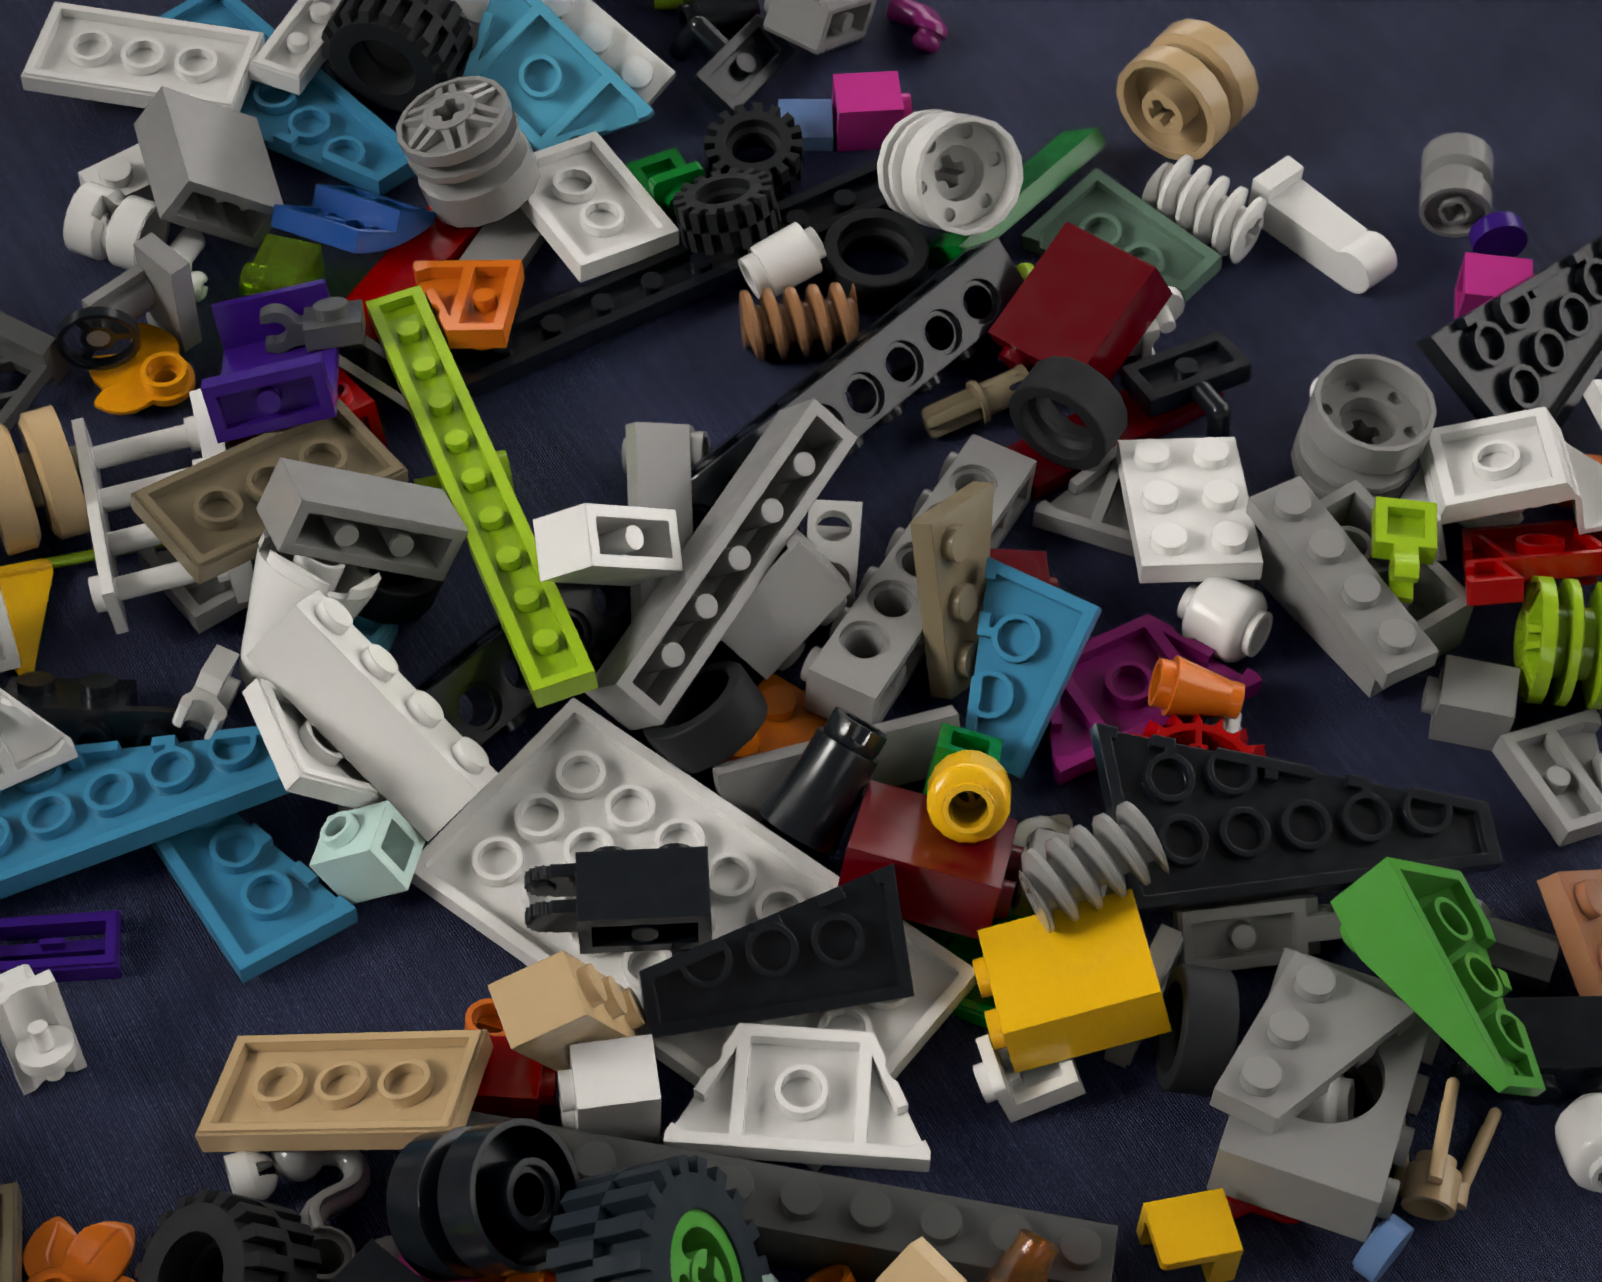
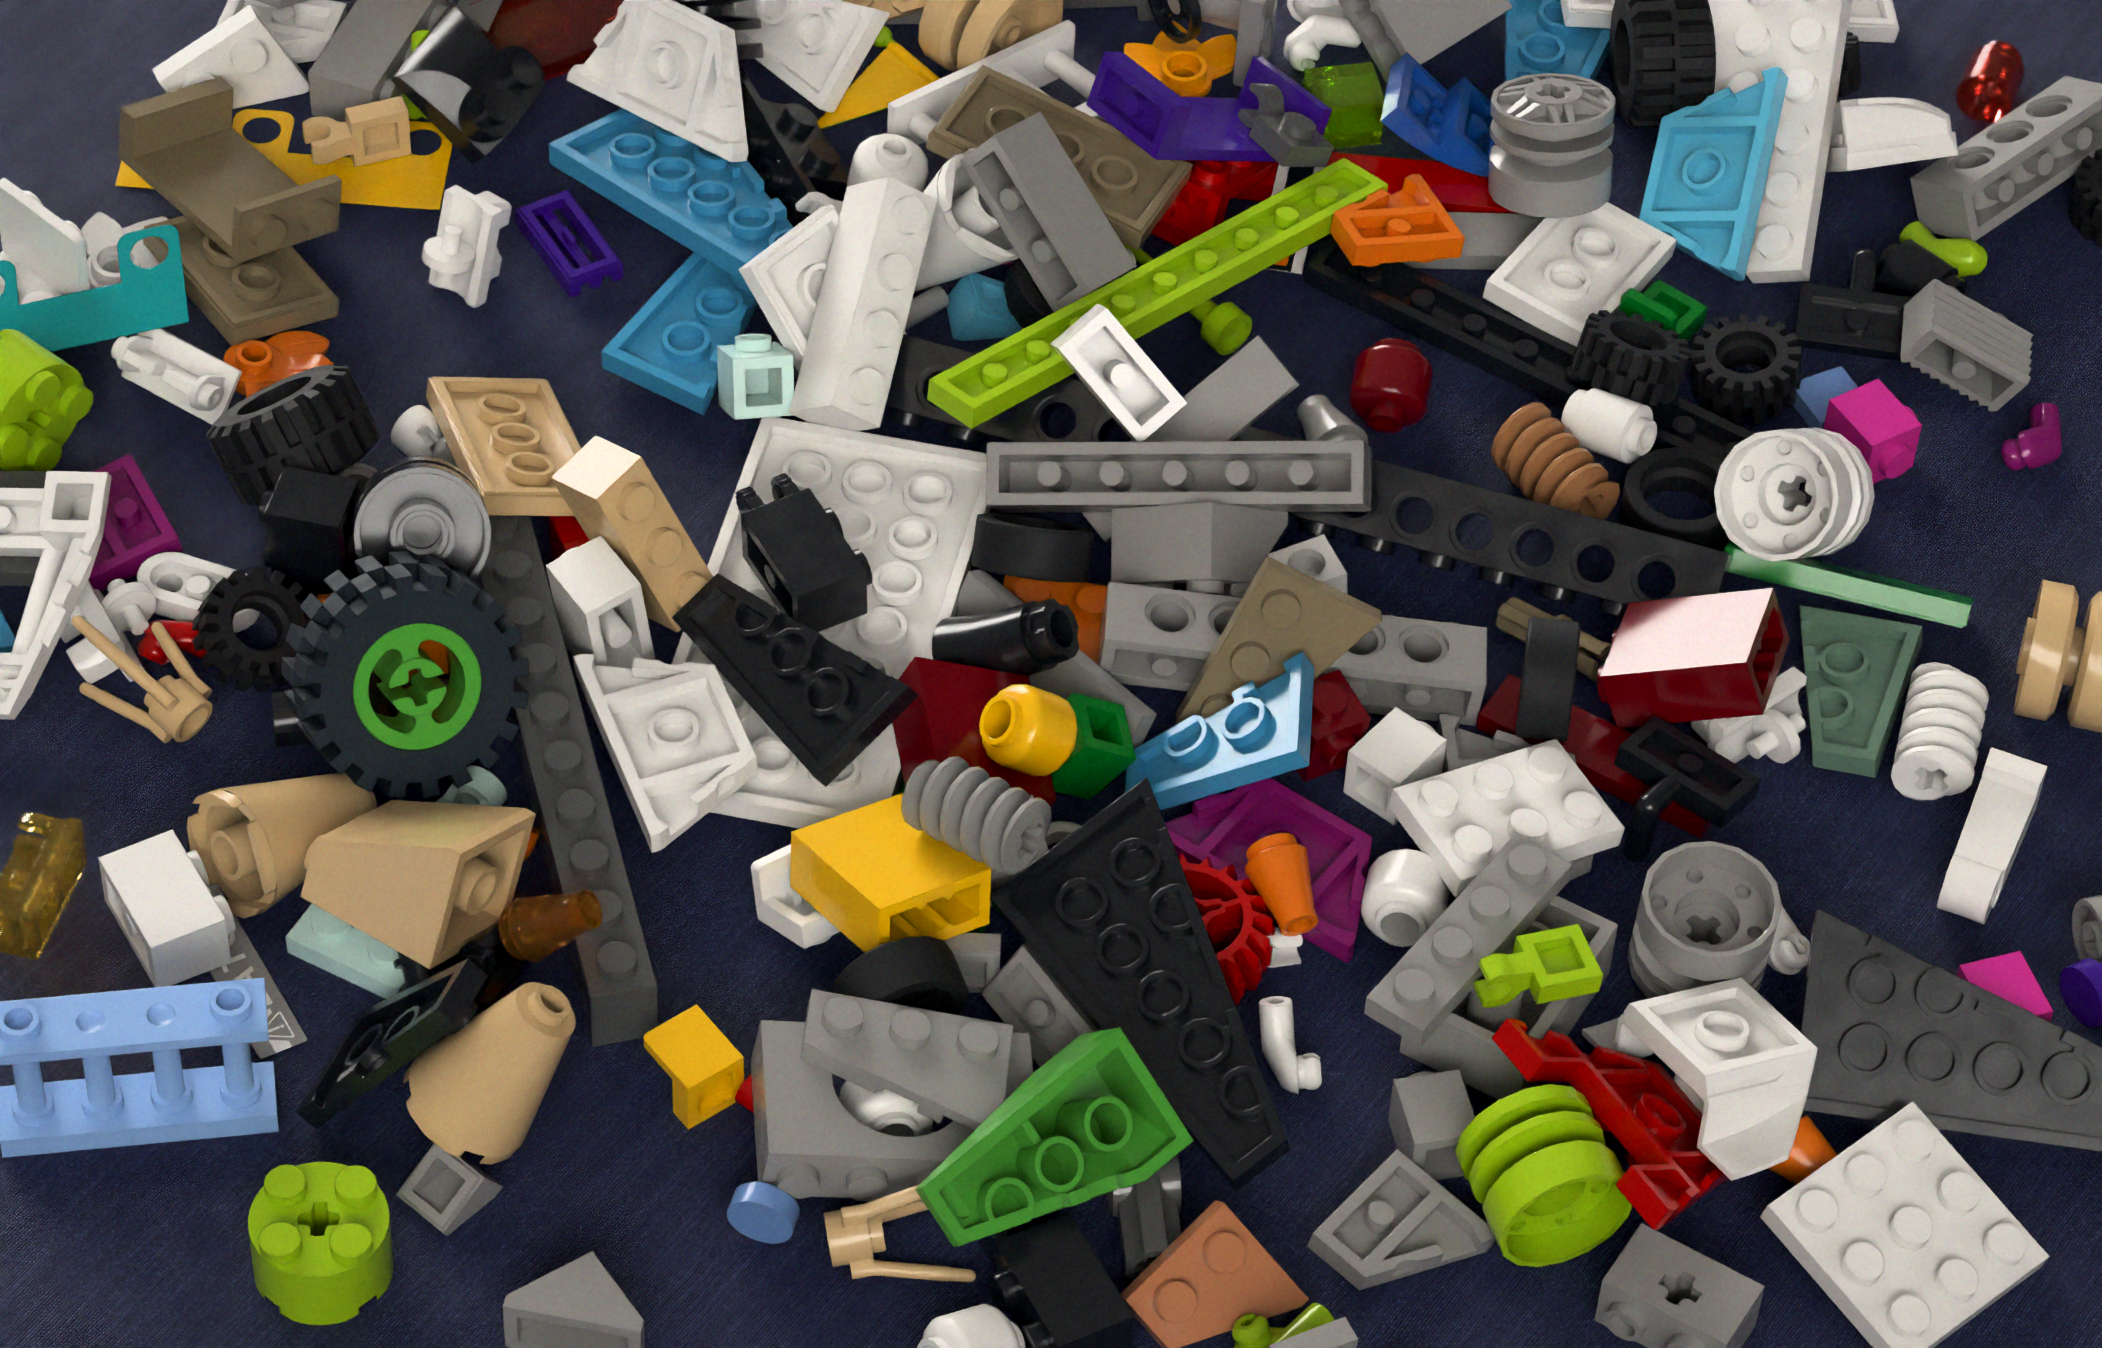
camera: 65 degrees right, 5 degrees down
none -> white head [847,133,929,192]
none -> white arm [1259,996,1322,1094]
none -> white brick [1343,707,1447,825]
none -> dark red head [1349,338,1433,433]

